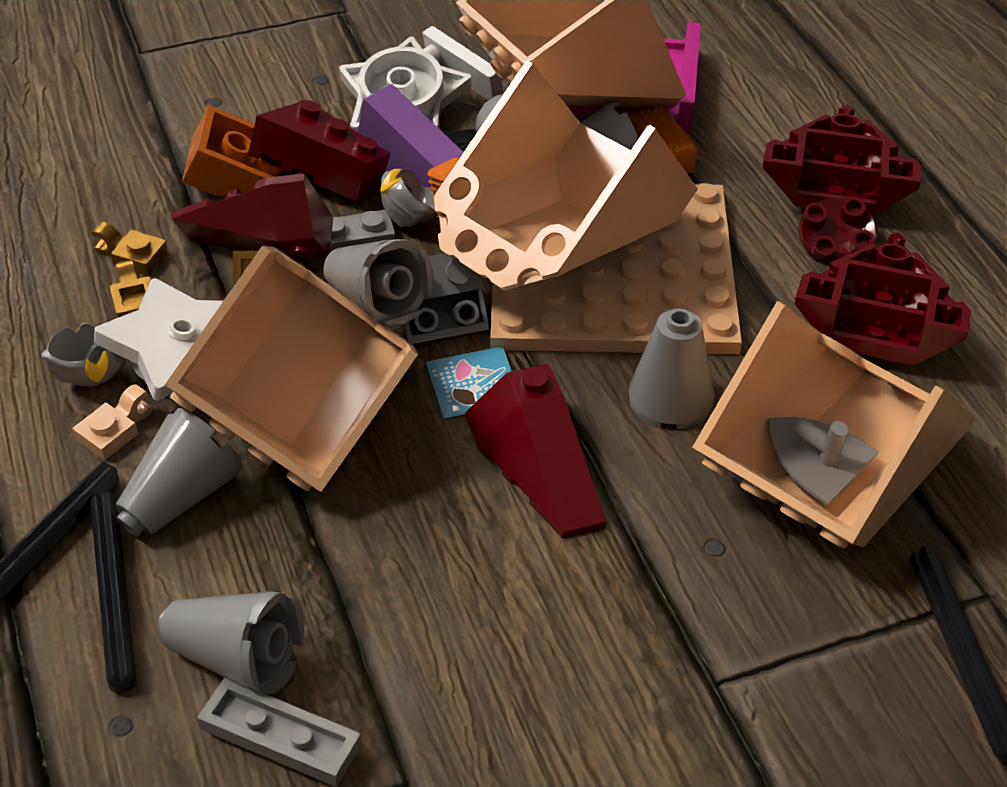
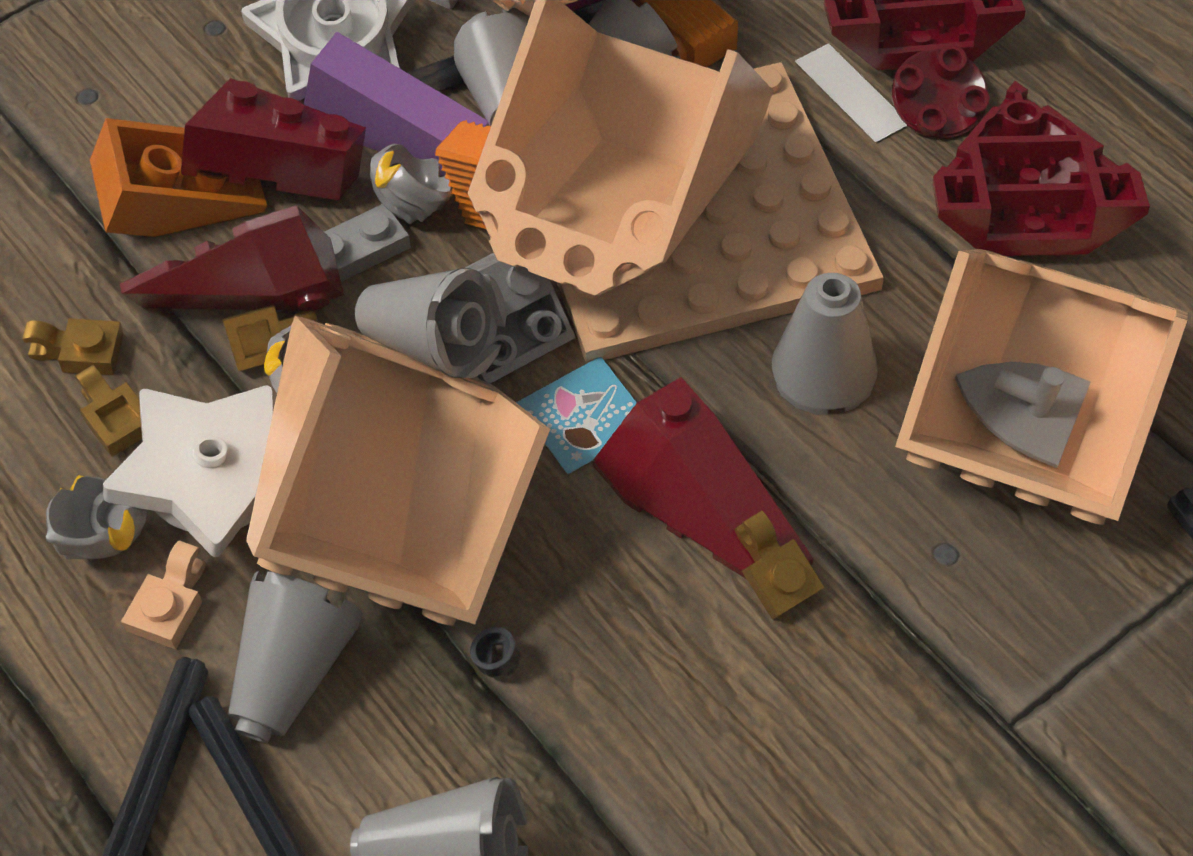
camera: 15 degrees left, 10 degrees up
none -> black hinge [470,627,521,678]
none -> pearl gold plate [734,511,824,620]
none -> white sticker [795,43,907,142]

